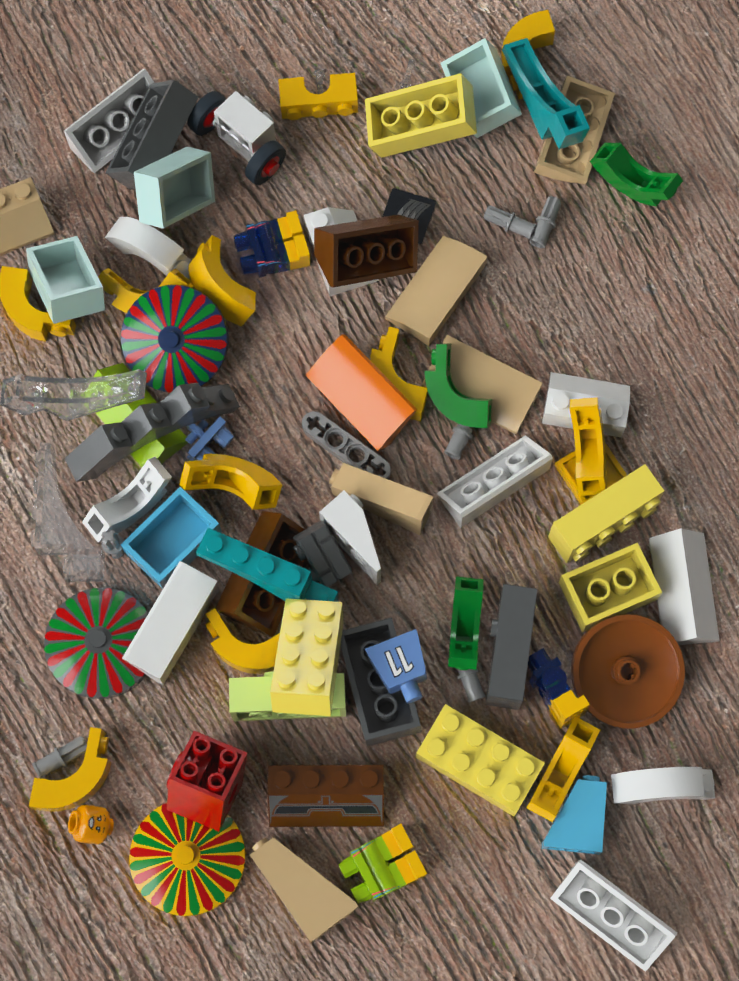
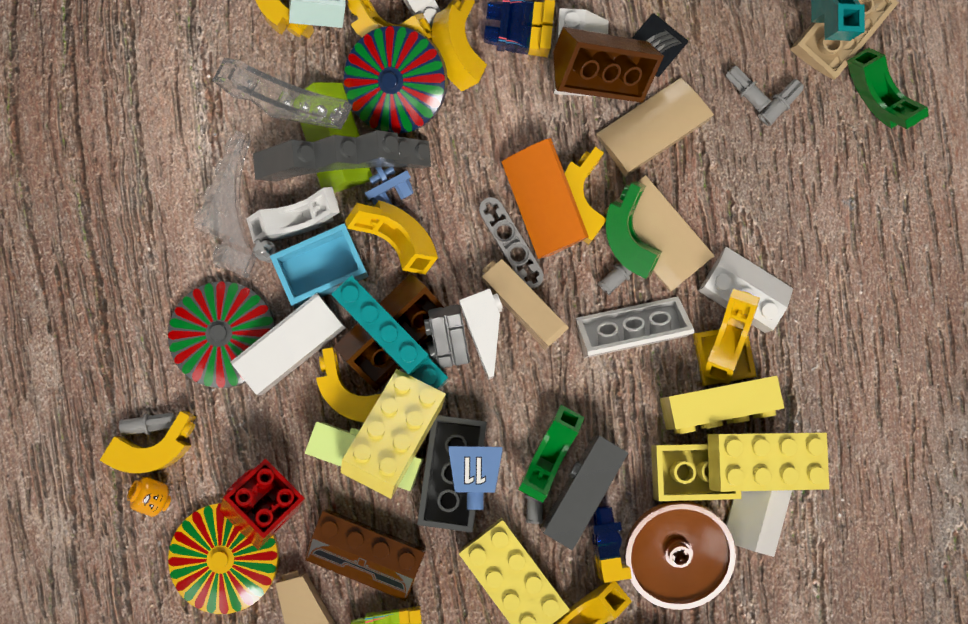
camera: 15 degrees right, 10 degrees up
none -> light yellow brick [707,433,829,492]

